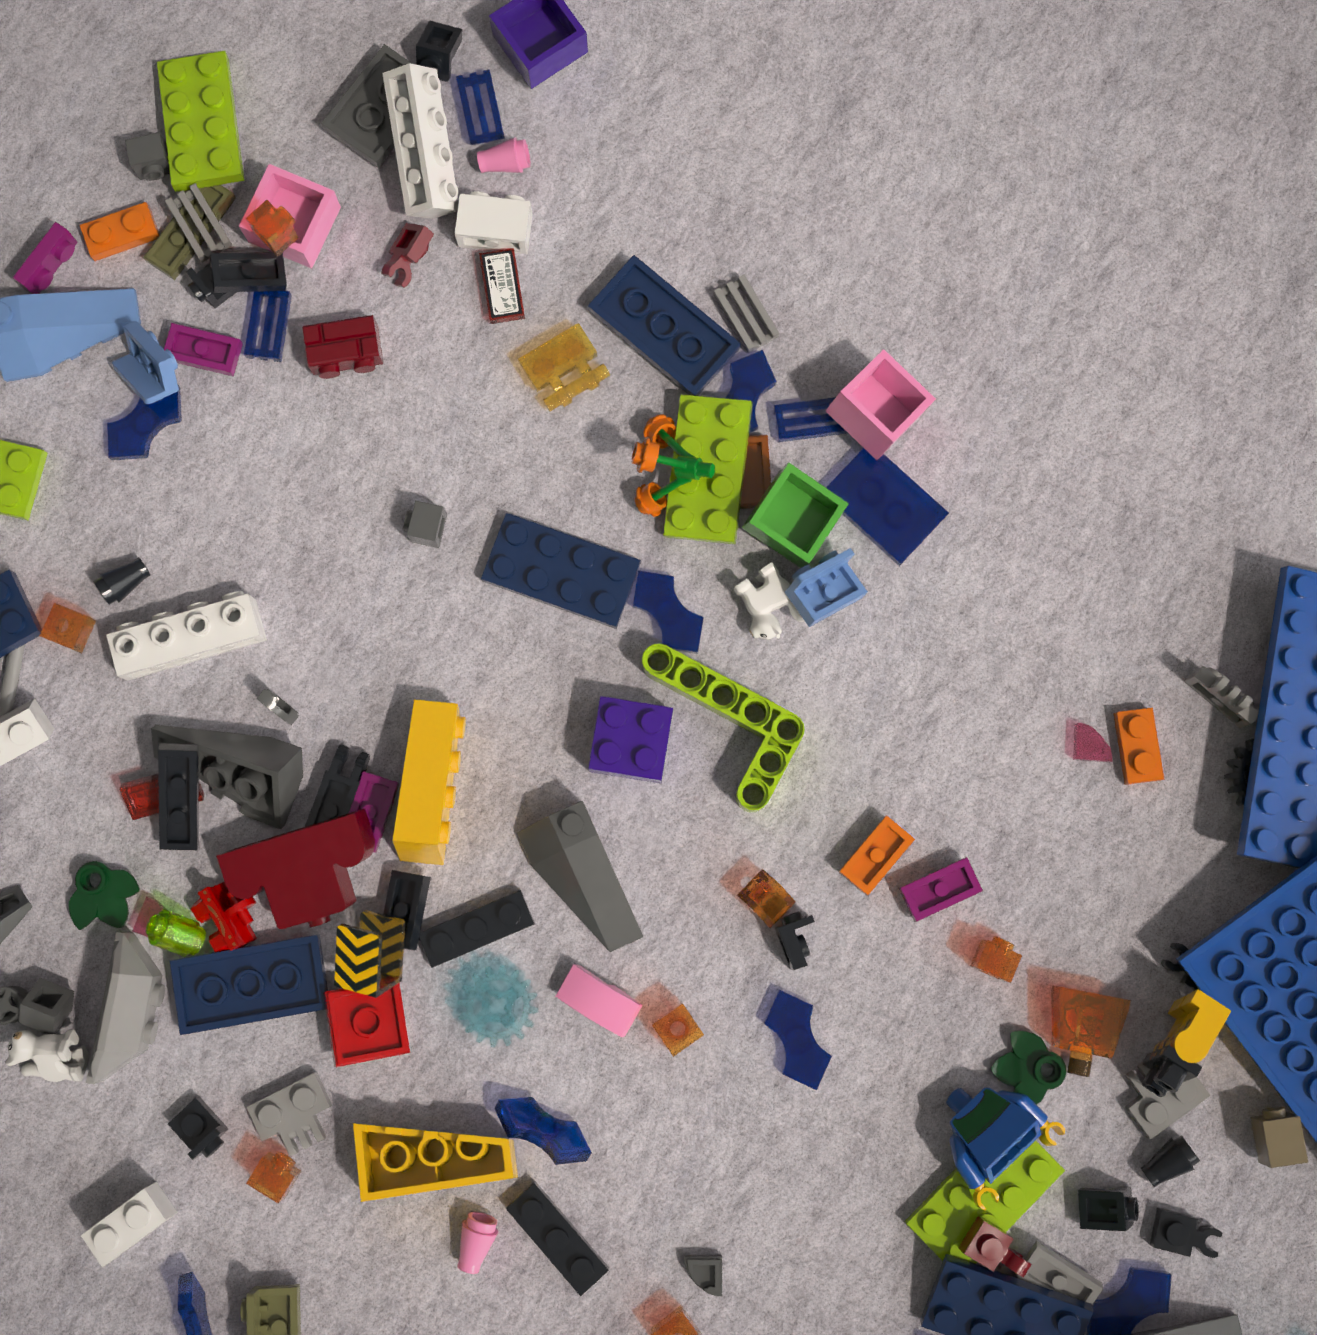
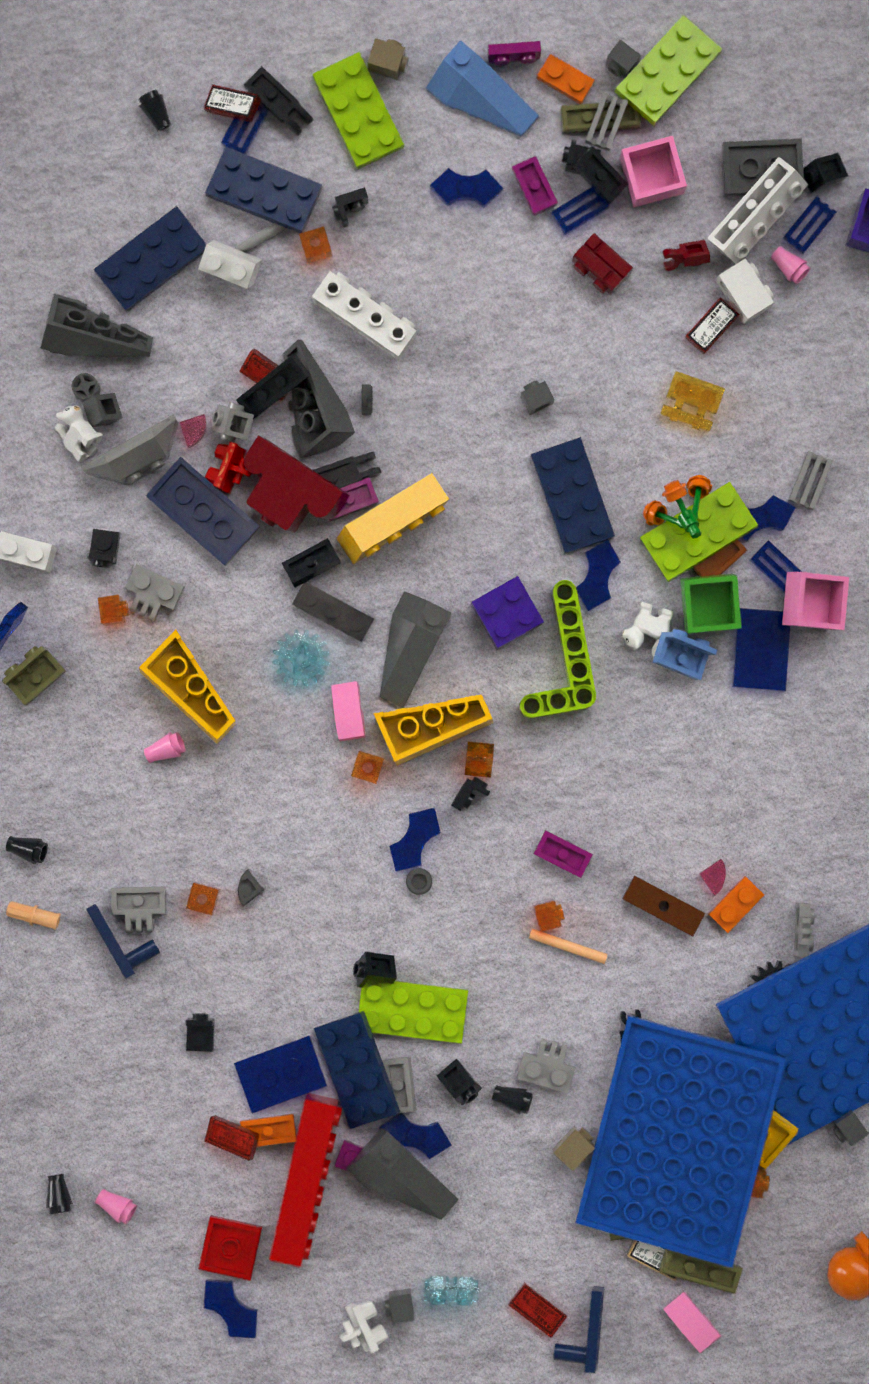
camera: 50 degrees right, 5 degrees up
dark green plate [69,861,140,930] -> none
black cone [93,557,151,605] -> none
medium blue bracket [112,320,179,404] -> none
clear neon green brick [146,909,206,956] -> none
clear orange plate [246,200,299,257] -> none
red tile [323,979,410,1067] -> none
piece [334,910,405,998] -> none
clear blue tile [494,1097,592,1165] -> none
black plate [506,1181,609,1297] -> none
dark blue plate [588,255,741,396] -> none
orange plate [838,815,915,896] -> none
blue torso [946,1087,1065,1210] -> none
dark red plate [958,1215,1032,1277] -> none
dark green plate [990,1030,1067,1104] -> none
clear orange torso [1051,985,1131,1077] -> none
hips [1141,989,1231,1097] -> none
black plate [1149,1207,1223,1258] -> none
none -> light grey brick [212,402,254,442]
none -> black bracket [332,187,369,227]
none -> black bracket [353,952,397,988]
none -> yellow wedge [373,694,494,766]
none -> dark grey tile [406,868,432,895]
none -> light nougat bar [529,929,608,964]
none -> reddish brown tile [622,876,705,937]

